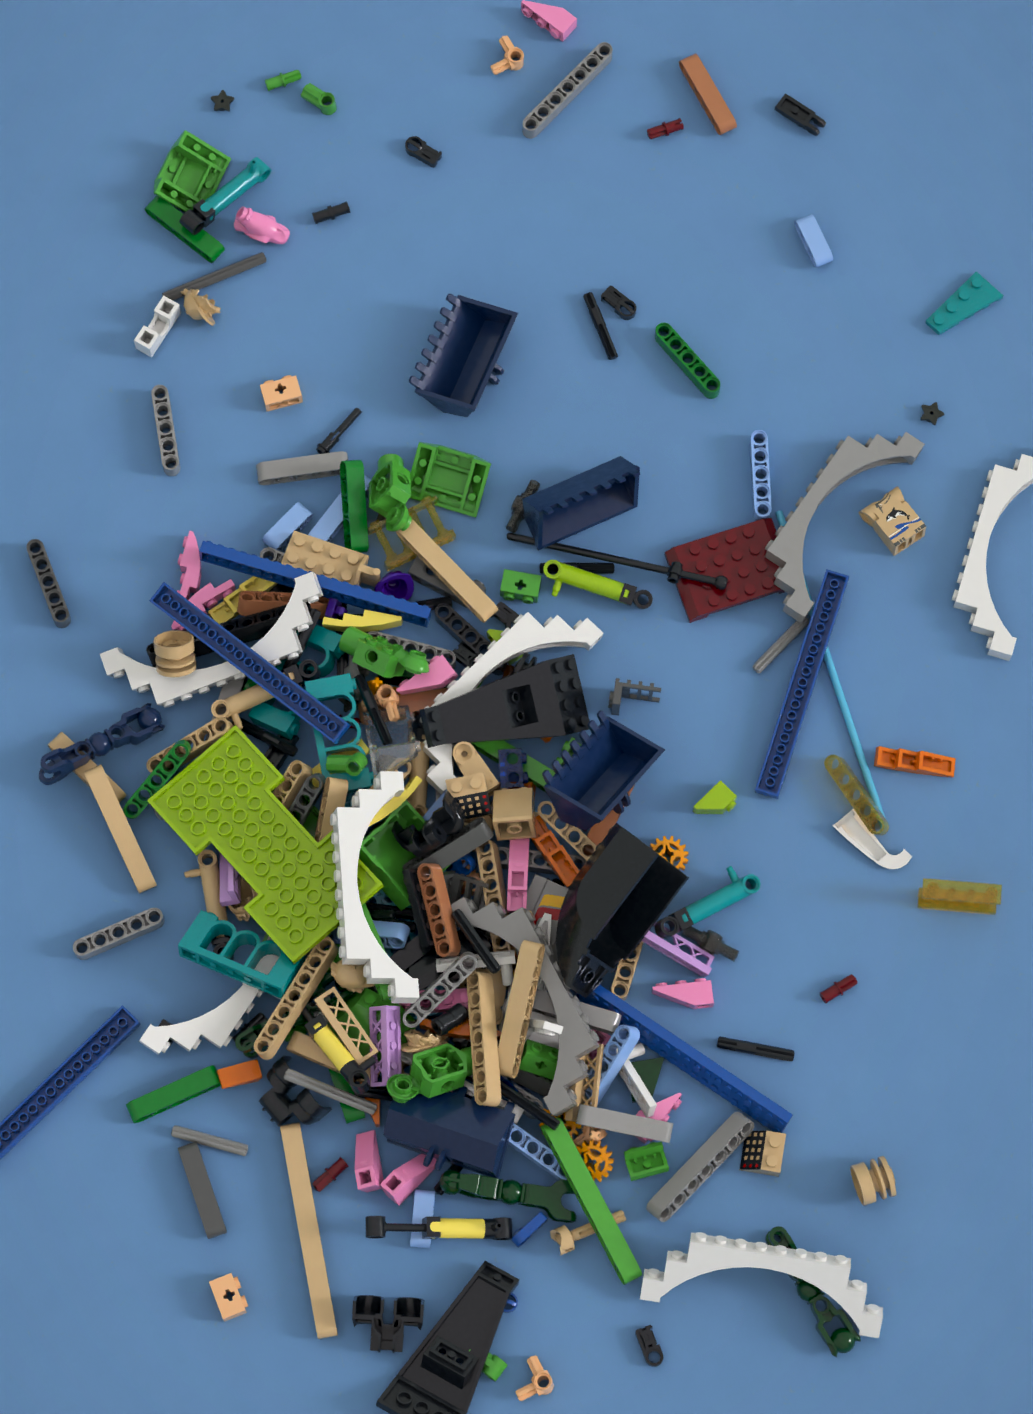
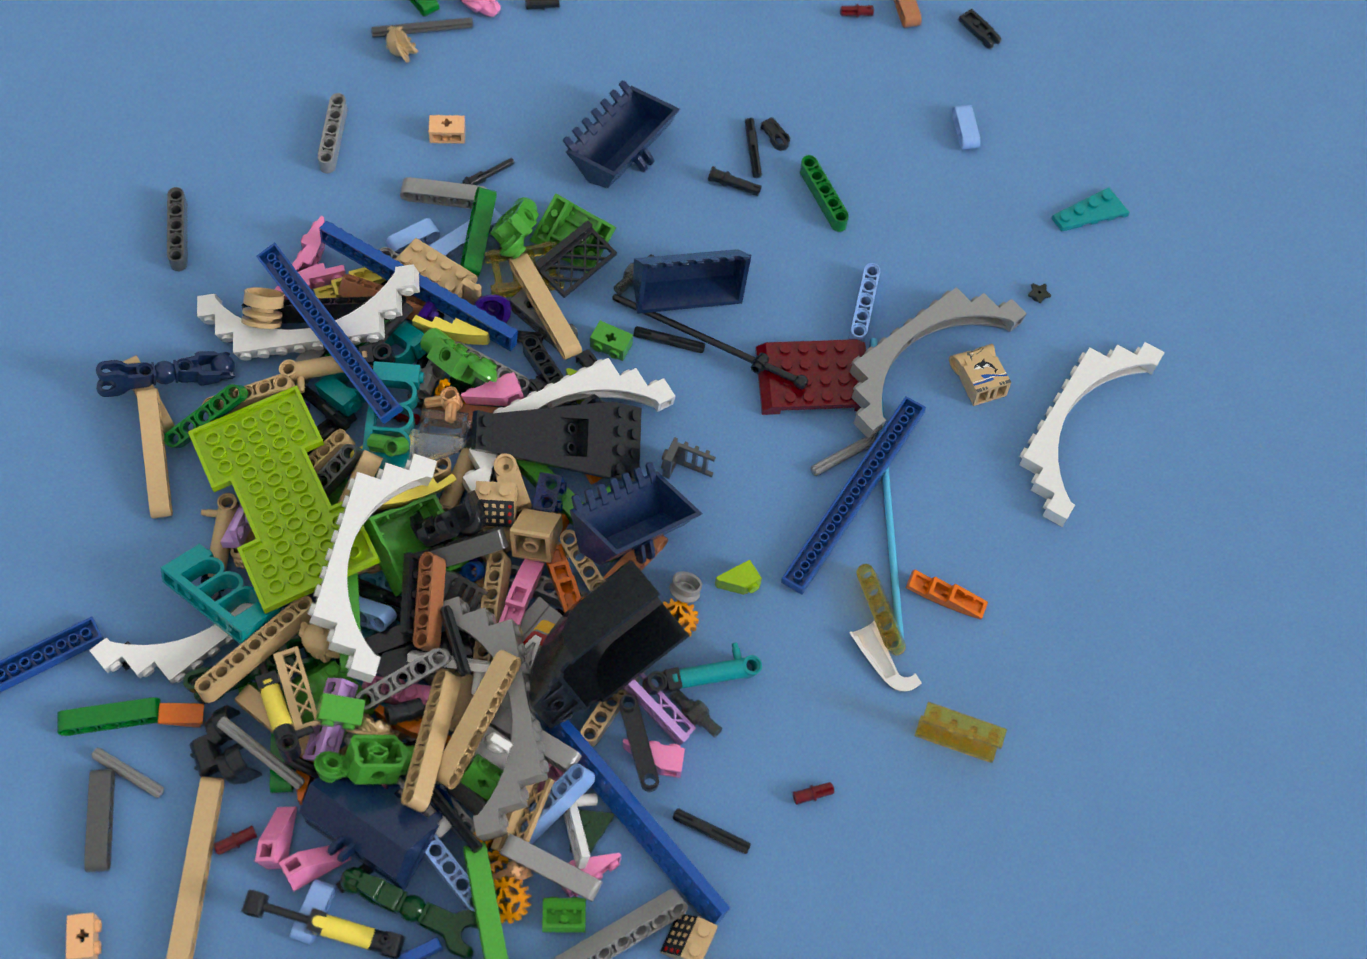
camera: 10 degrees right, 10 degrees down
light grey beam [73,908,165,960] -> none
white arch [134,296,181,358] -> none
black axle [354,674,393,745] -> none
lime piece [543,560,653,609] -> none
none -> bright green brick [316,693,366,730]
none -> black fence [534,220,617,298]
none -> black piece [619,694,659,792]
none -> light grey piece [669,571,702,603]
none -> black pin [708,166,762,196]

